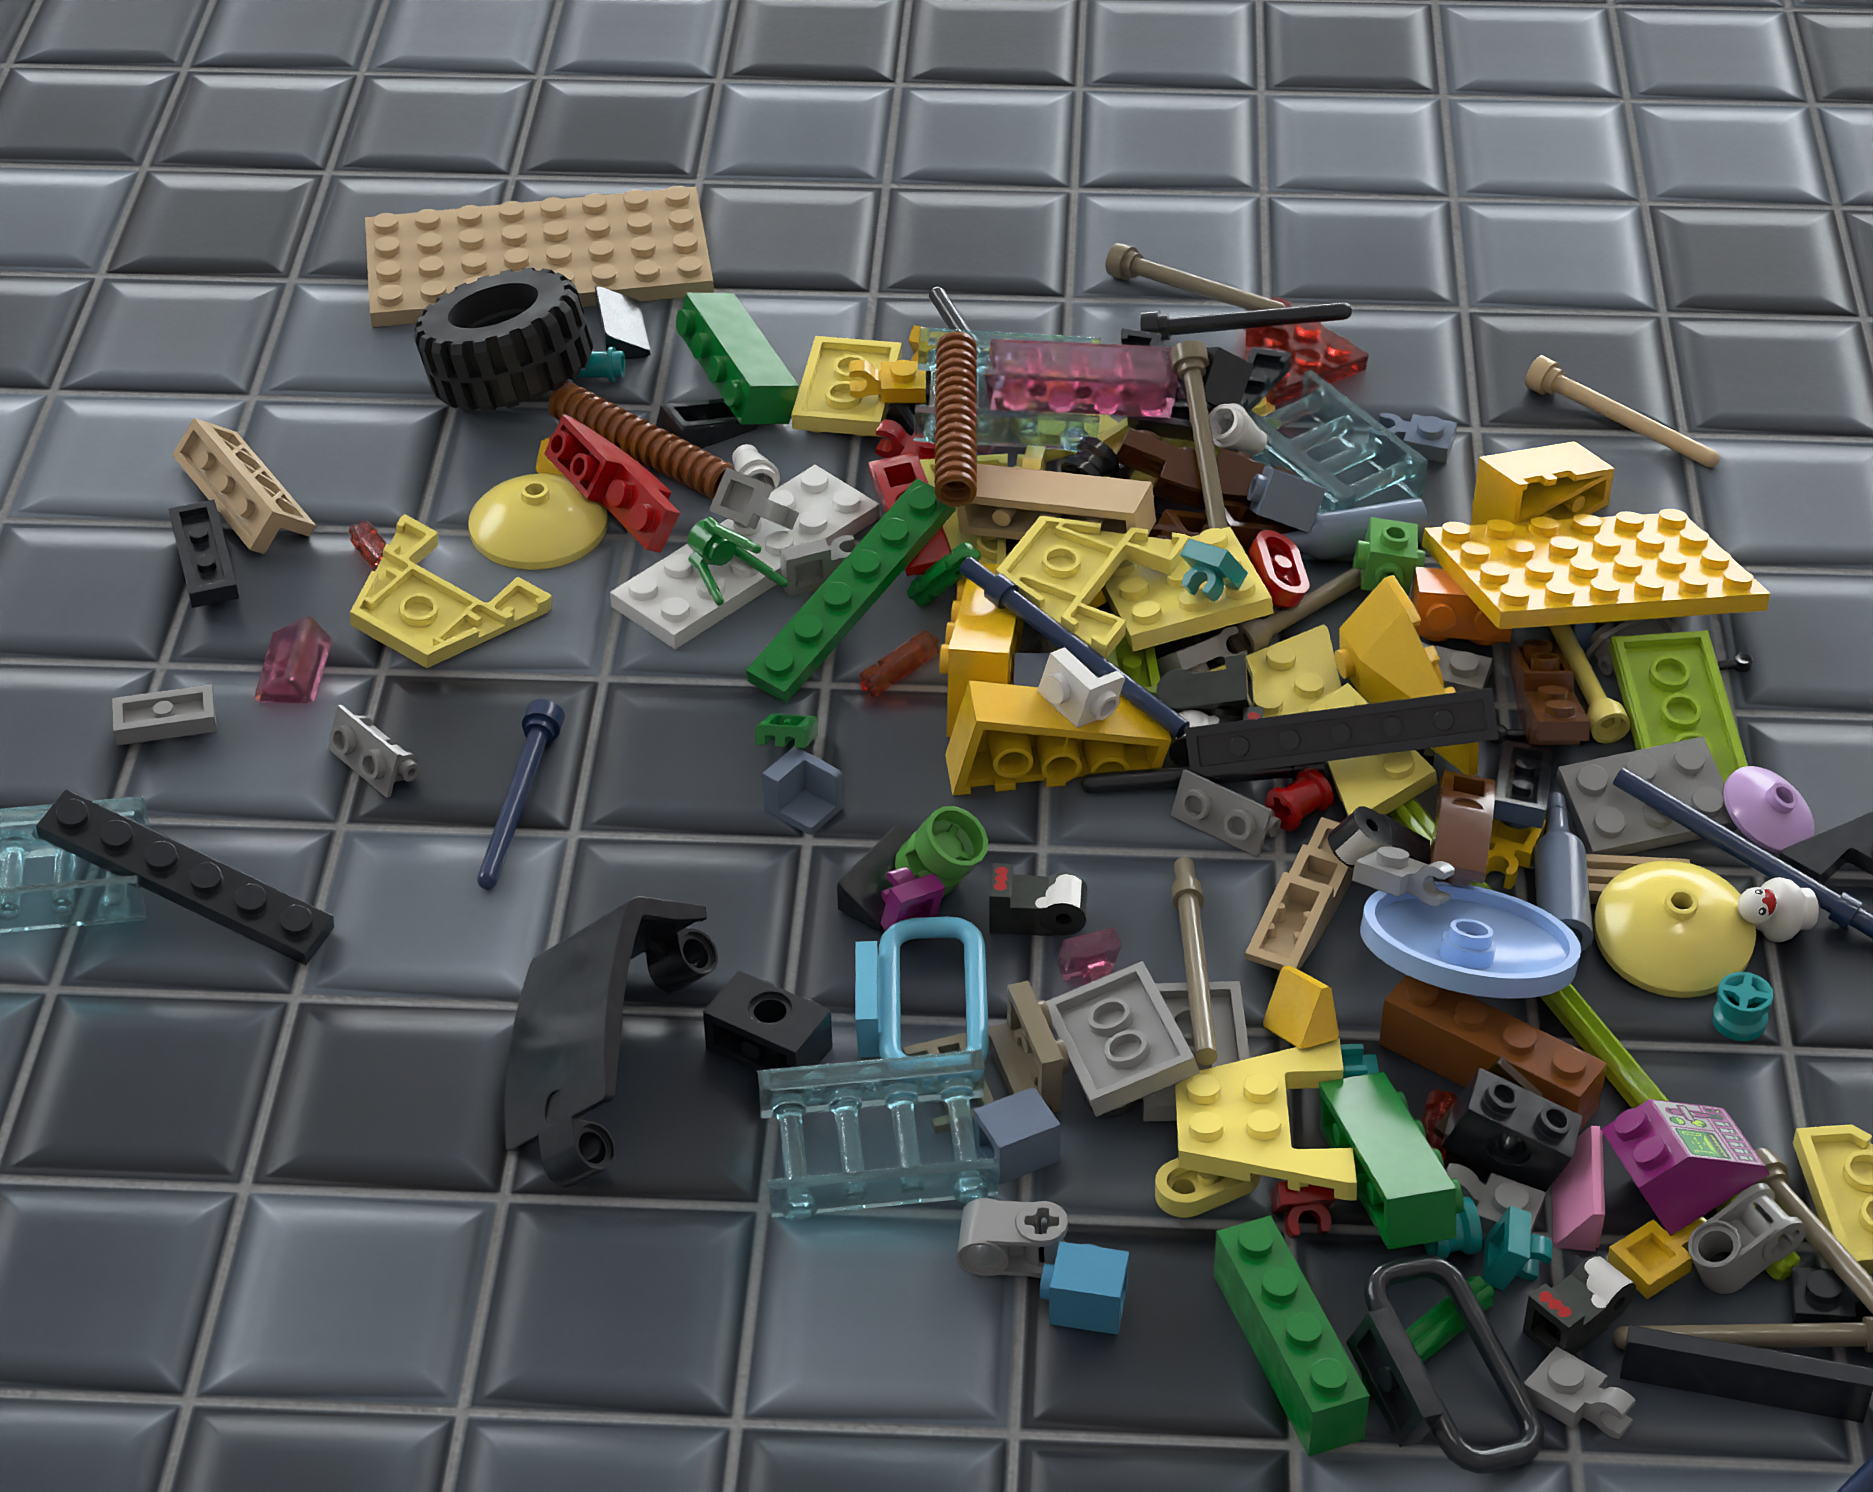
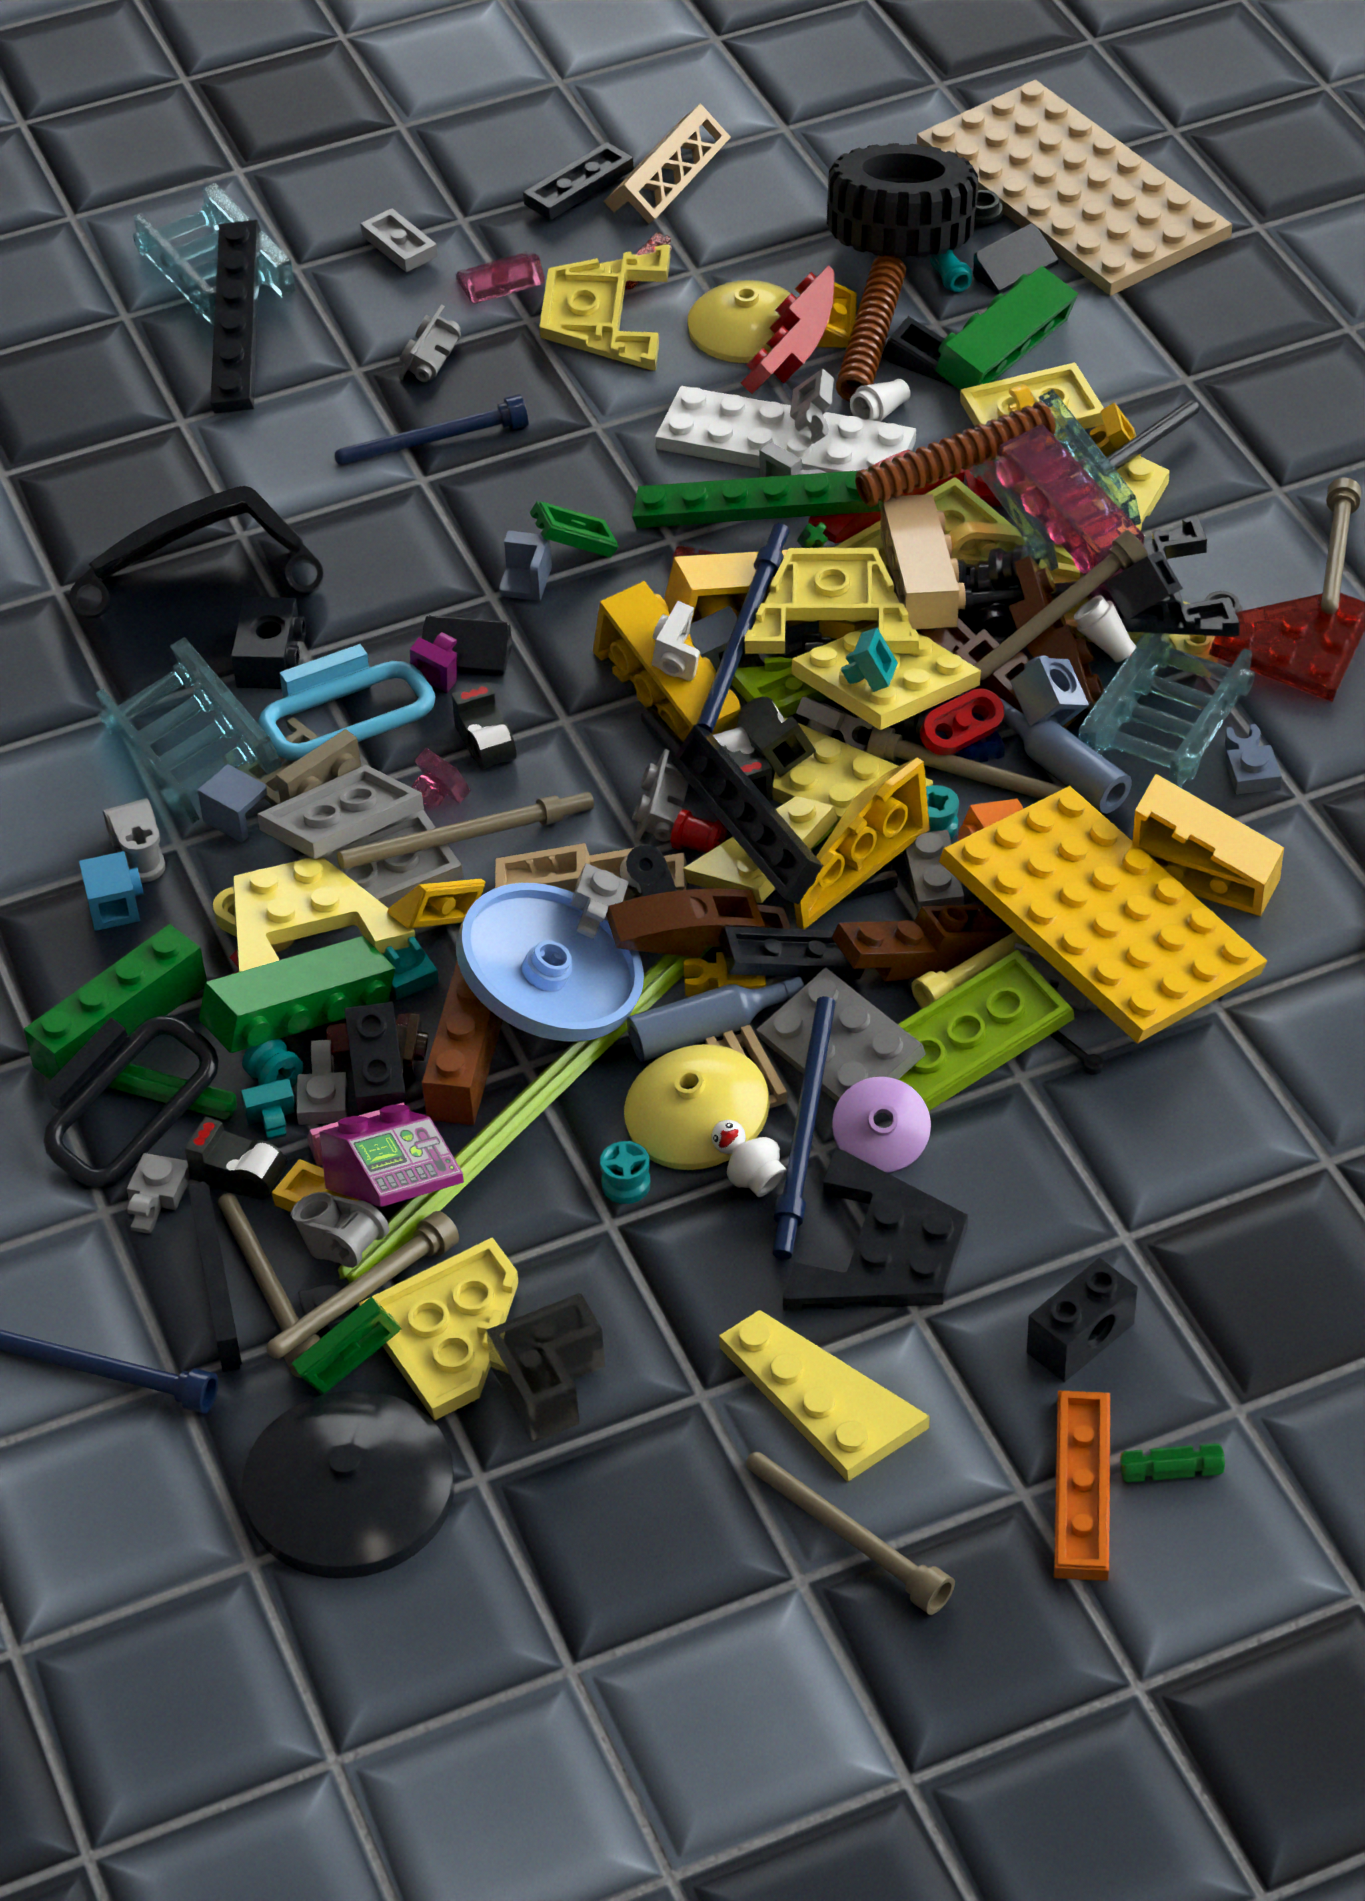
camera: 65 degrees right, 5 degrees up
green plant [688,516,789,606] -> none
bright green wheel [895,806,988,898] -> none
black piece [1140,302,1352,345] -> none
bright green brick [1353,517,1425,596] -> none

